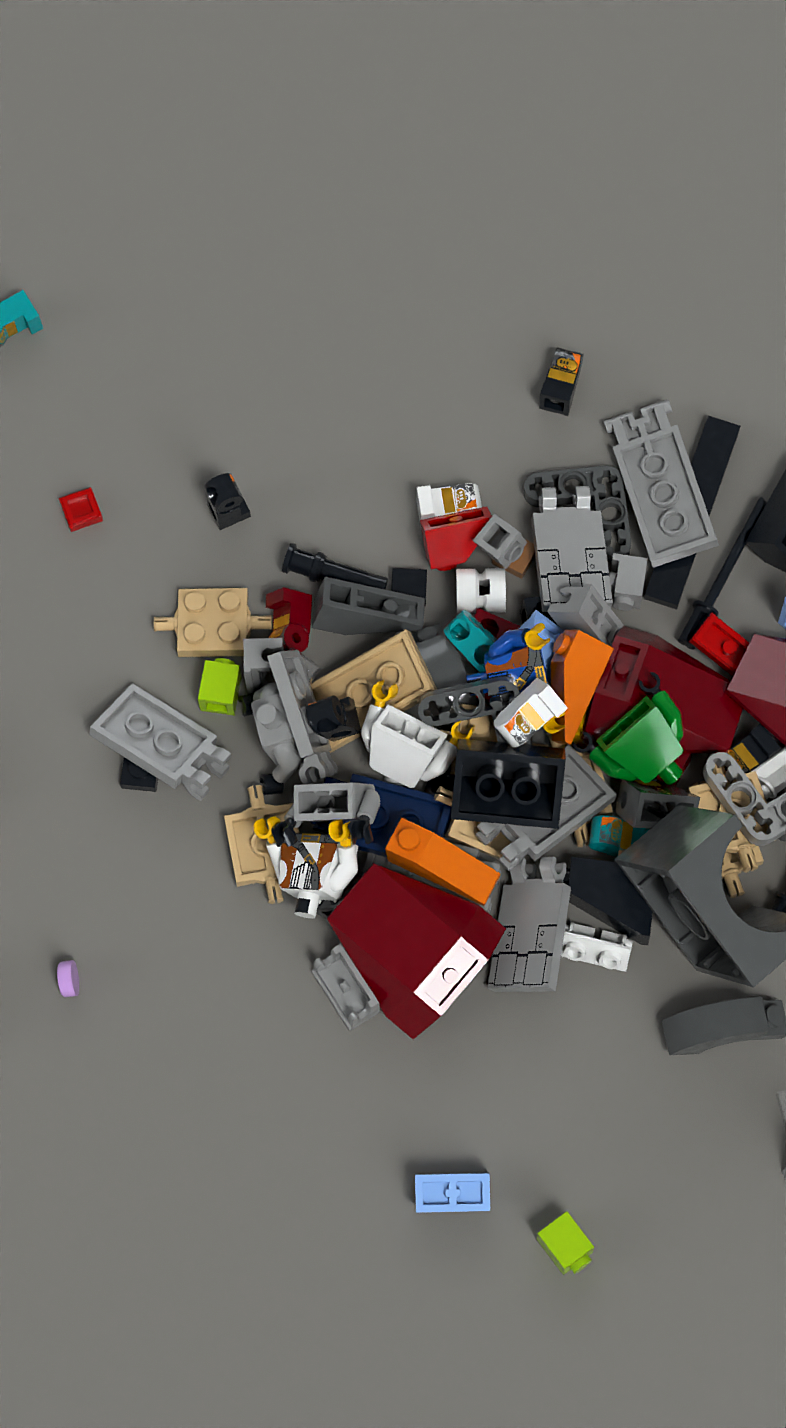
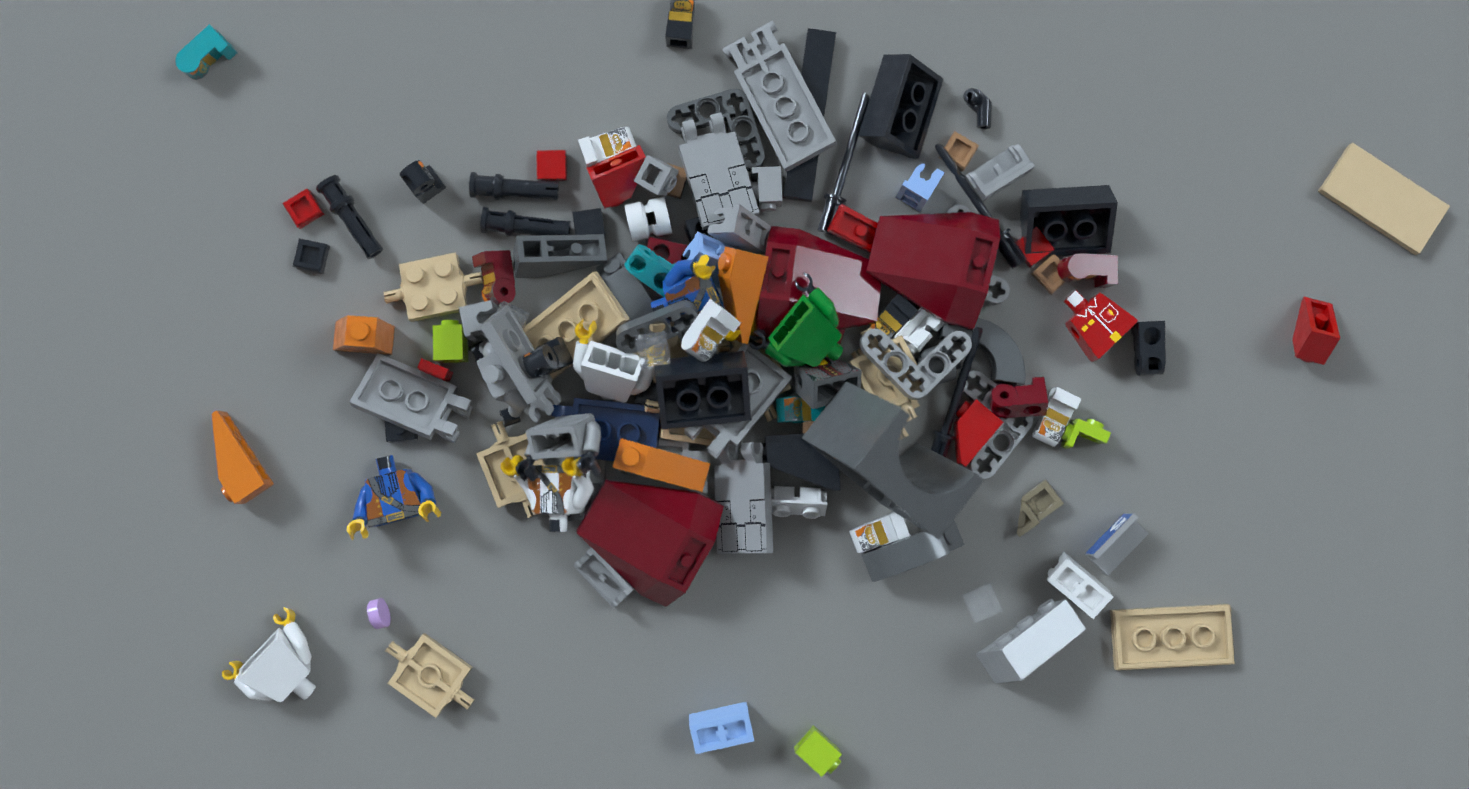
camera: 15 degrees left, 15 degrees up
none -> black tile [293,238,330,274]
none -> black pin [316,175,383,259]
none -> orange slope [333,315,395,355]
none -> torso [347,455,441,540]
none -> tan plate [385,633,475,718]
none -> red tile [417,358,454,382]
none -> black pin [469,172,559,200]
none -> red tile [537,150,567,181]
none -> clear plate [635,331,671,368]
none -> white leg [849,512,910,553]

